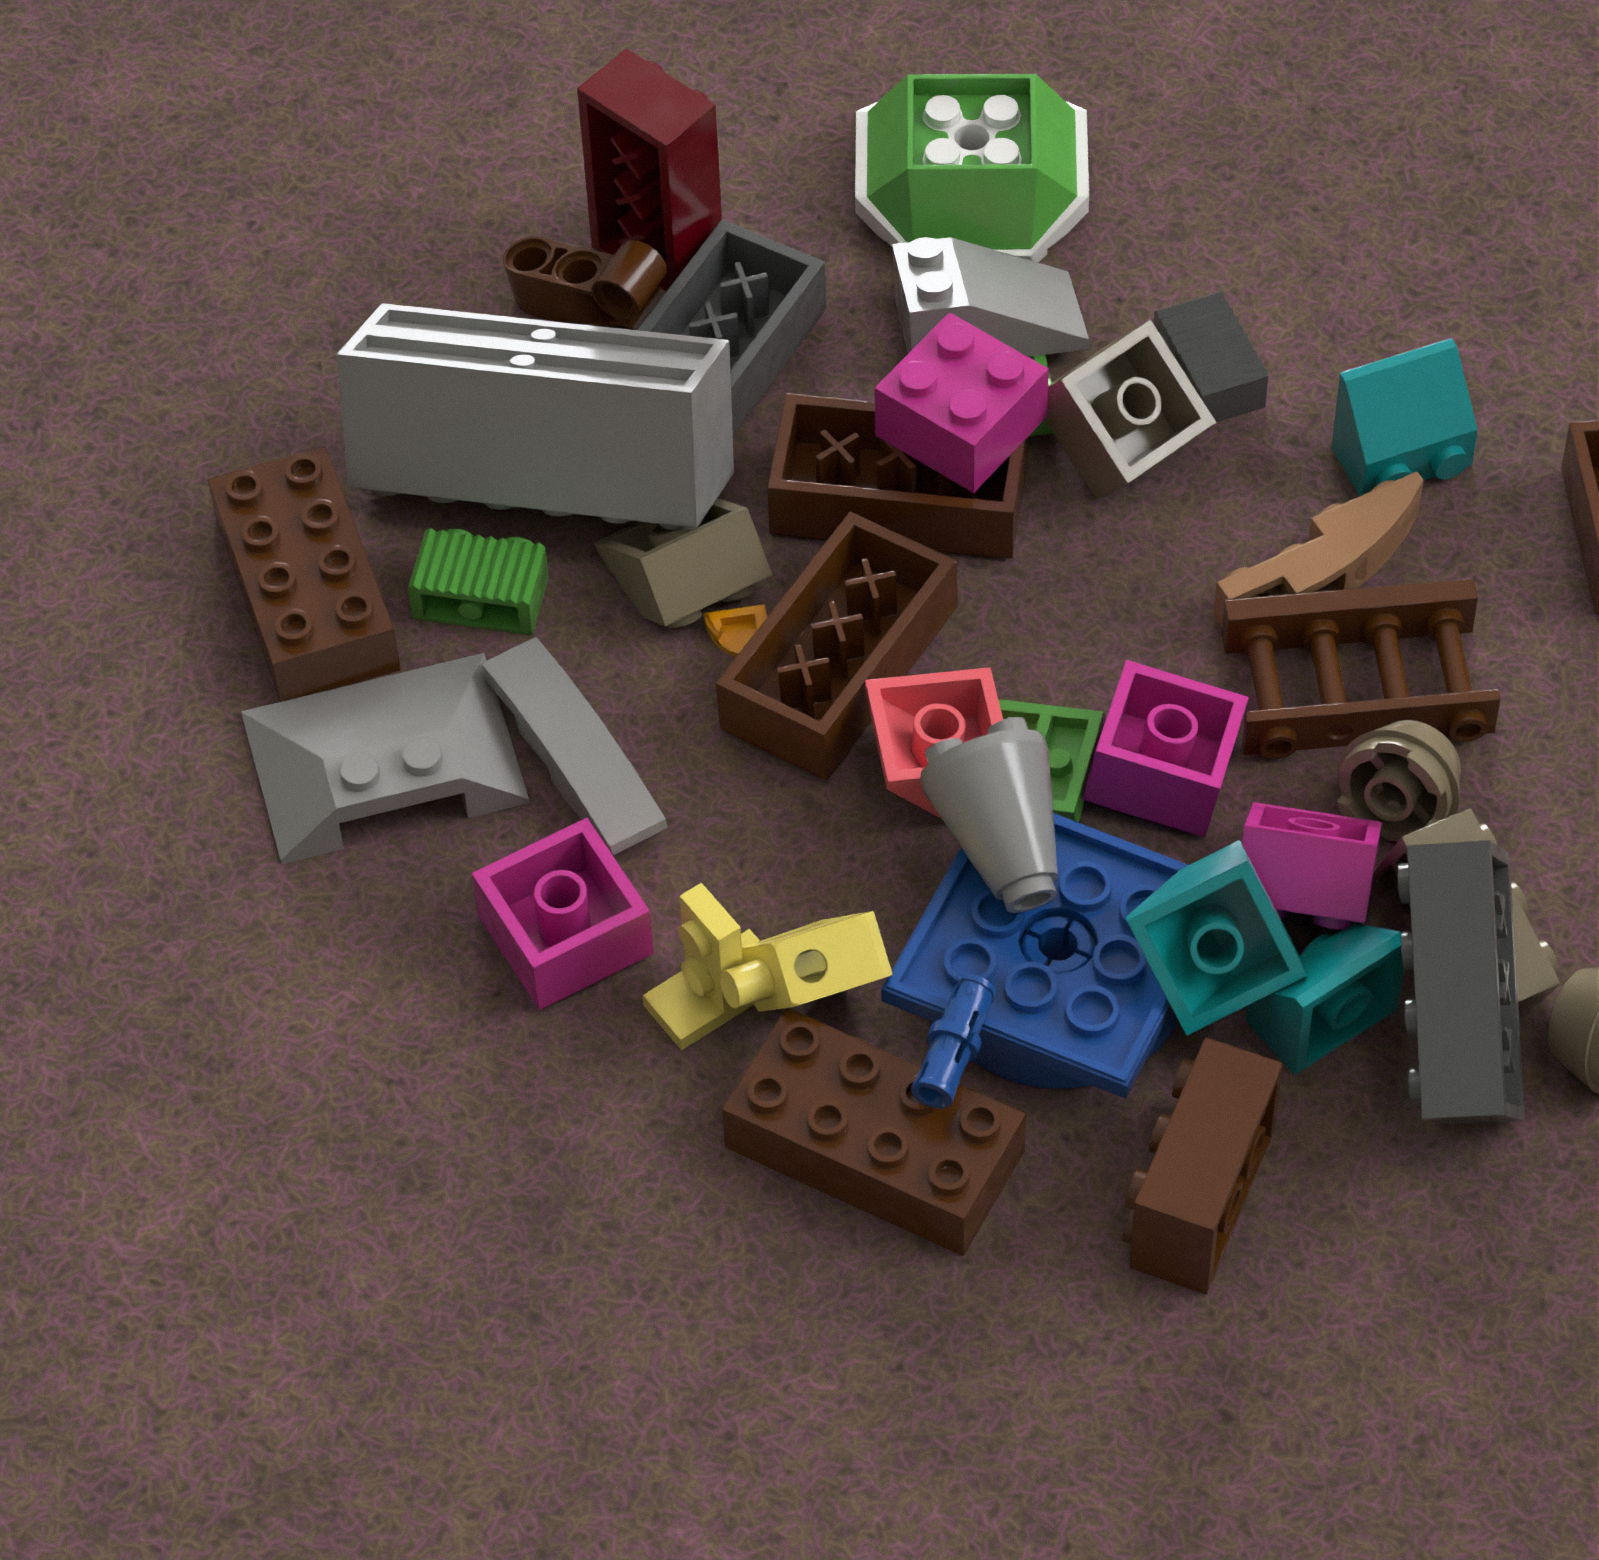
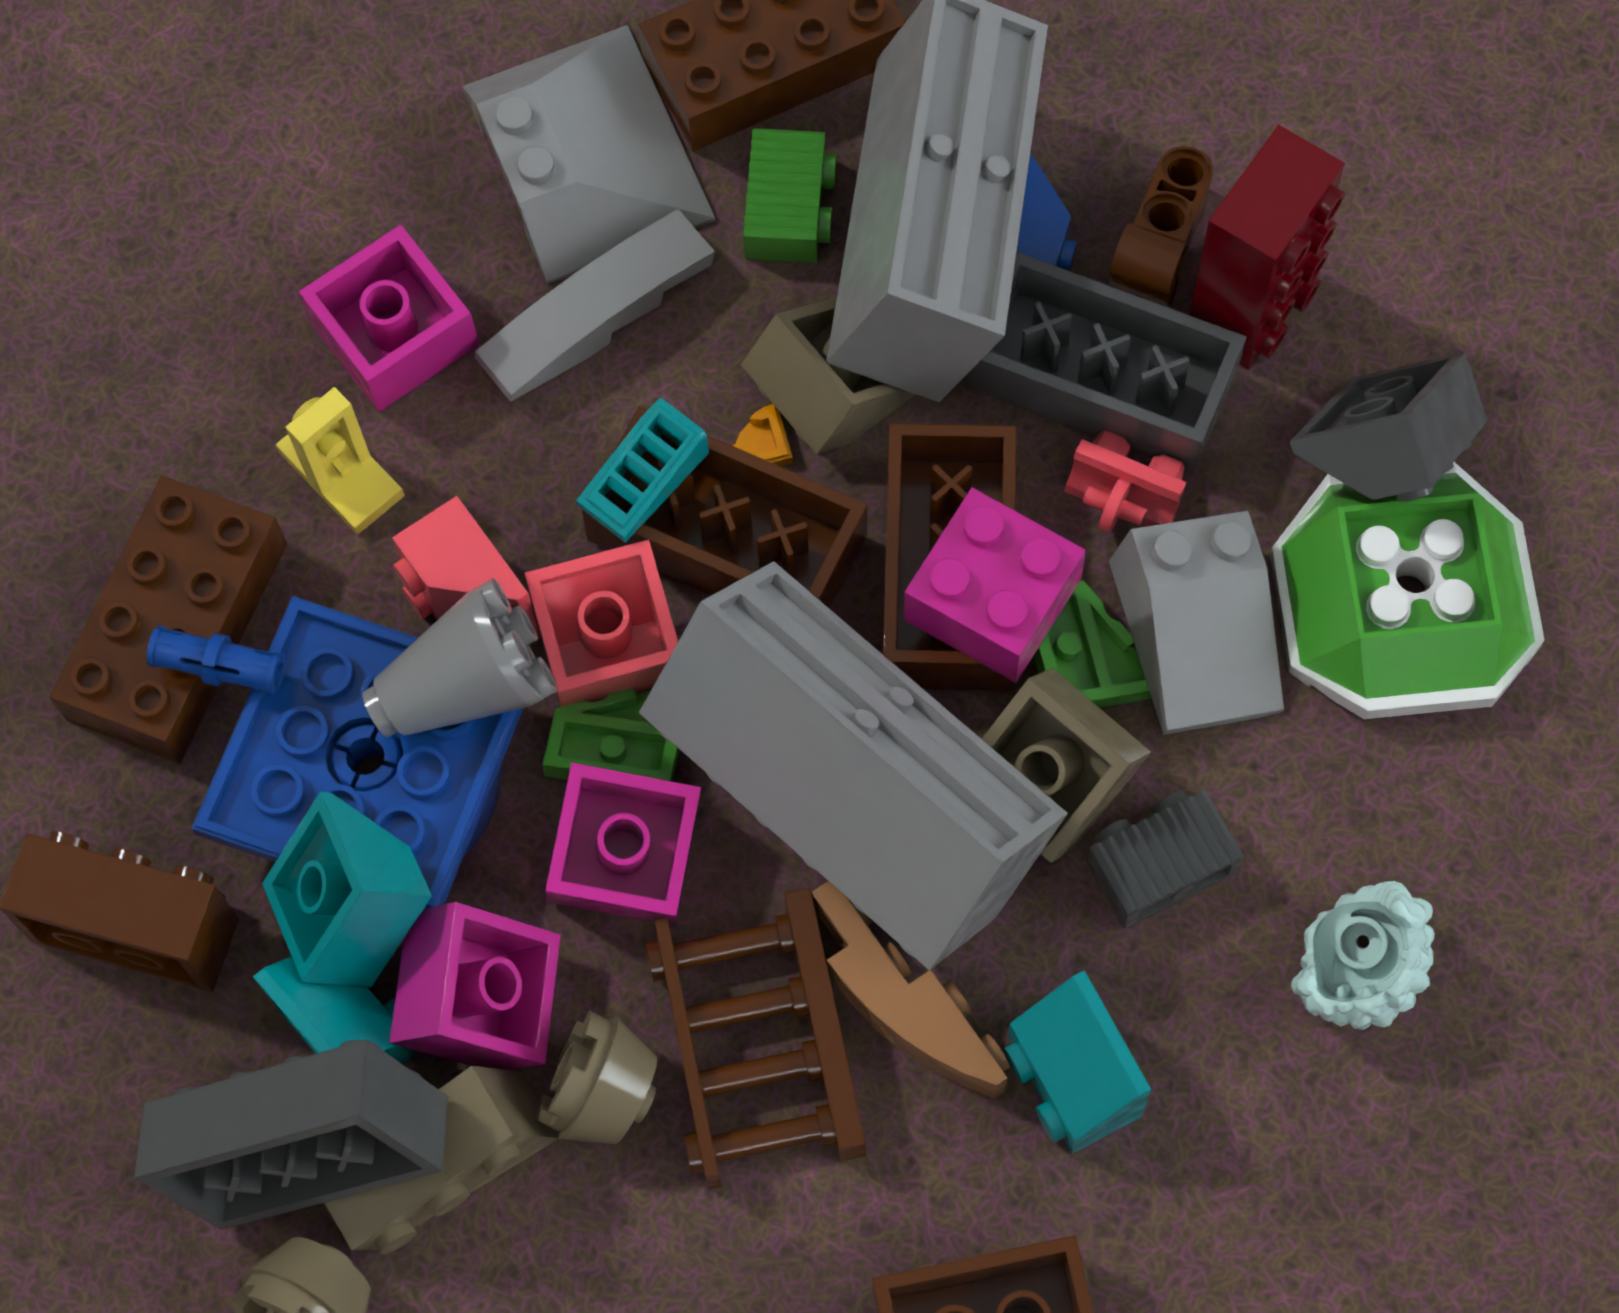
camera: 85 degrees right, 15 degrees up
light yellow torso [720,911,893,1012] -> none
none -> coral slope [392,496,541,638]
none -> teal slope [576,398,709,543]
none -> light grey brick [639,561,1068,971]
none -> coral hips [1064,430,1187,534]
none -> dark grey slope [1290,352,1488,502]
none -> light aqua hair [1291,881,1435,1030]

